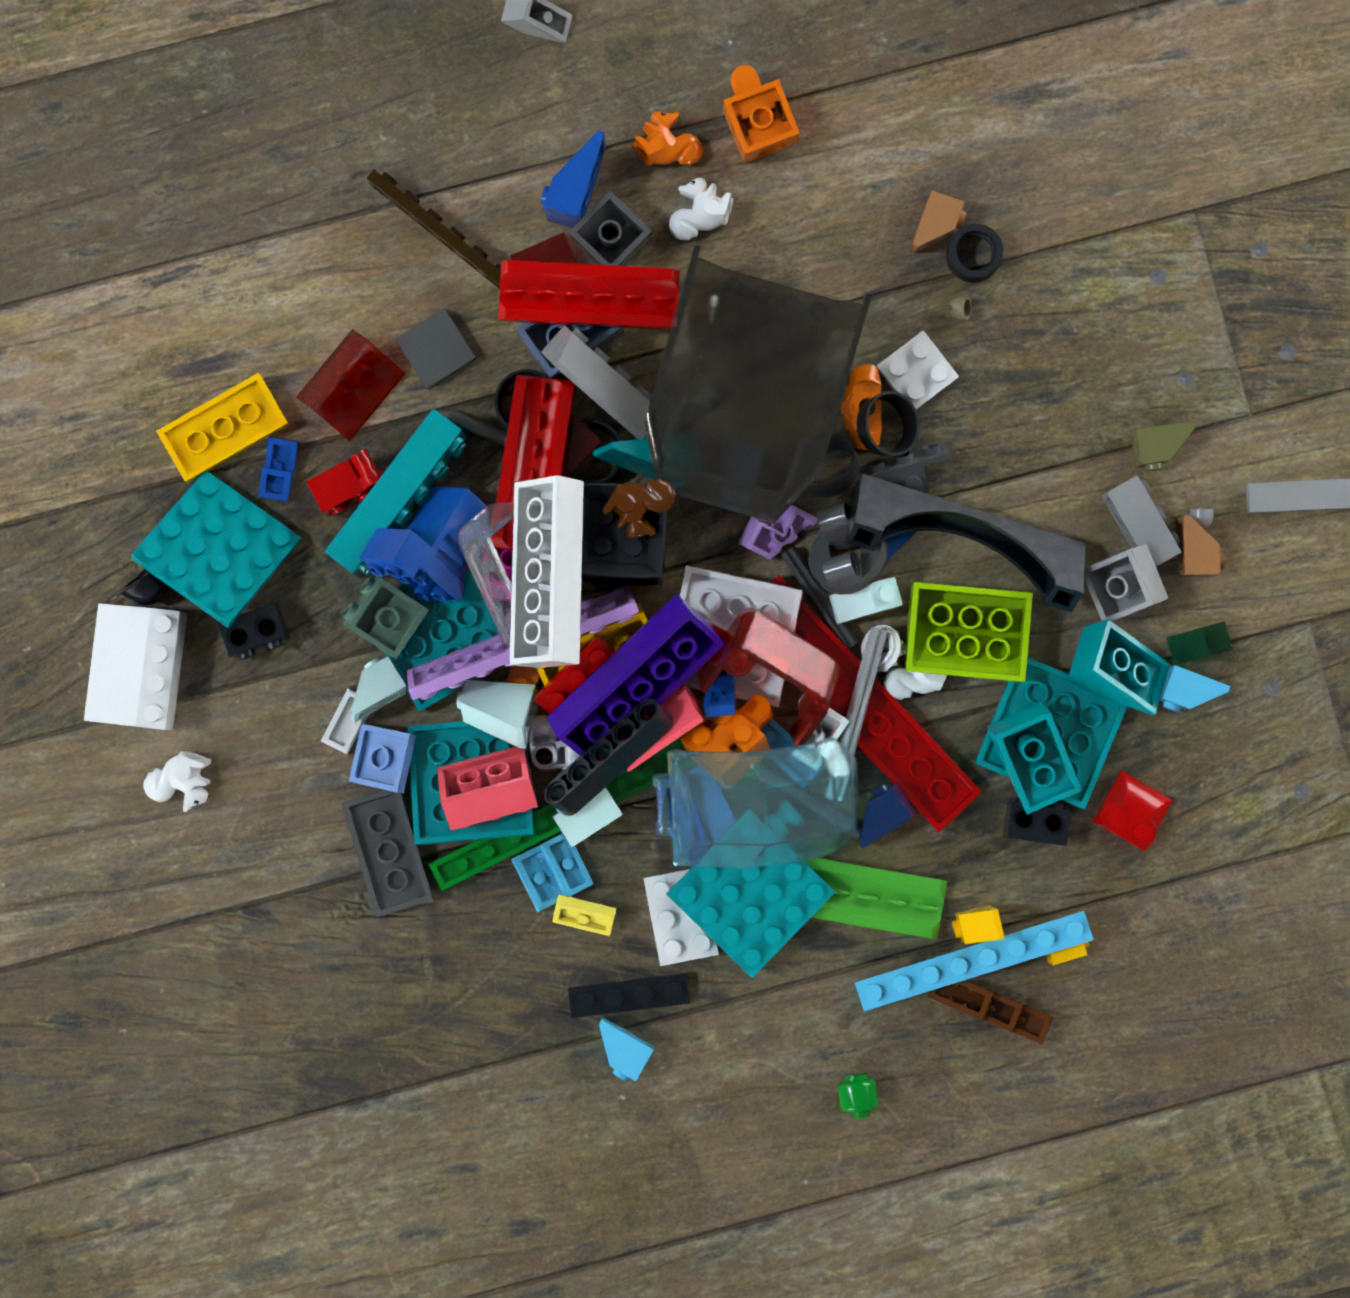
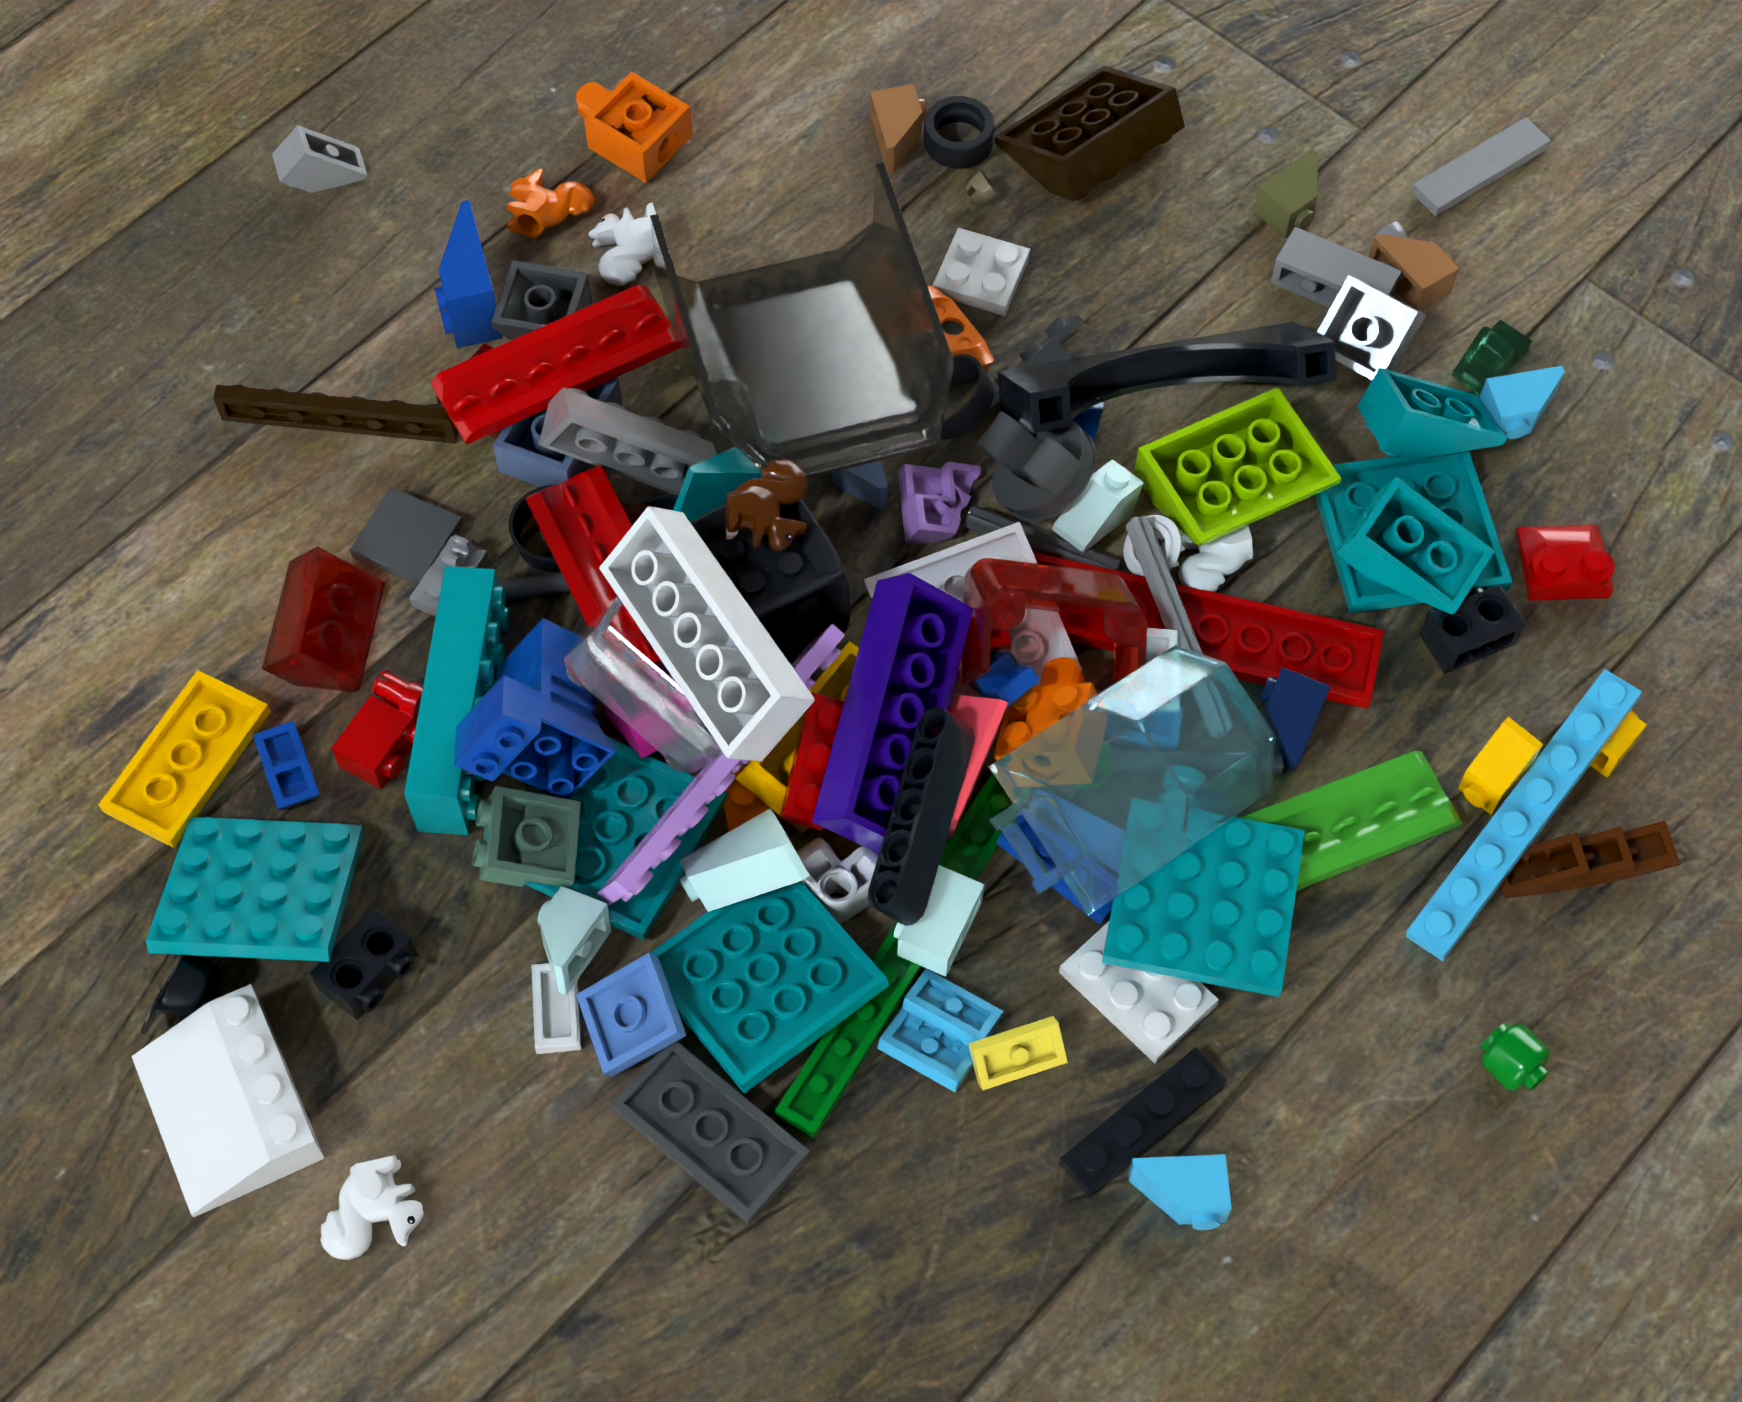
camera: 30 degrees left, 25 degrees down
coral slope [437,747,538,830] -> none
black tyre [856,391,920,456] -> none
none -> light grey plate [409,534,489,617]
none -> dark brown slope [994,66,1185,201]

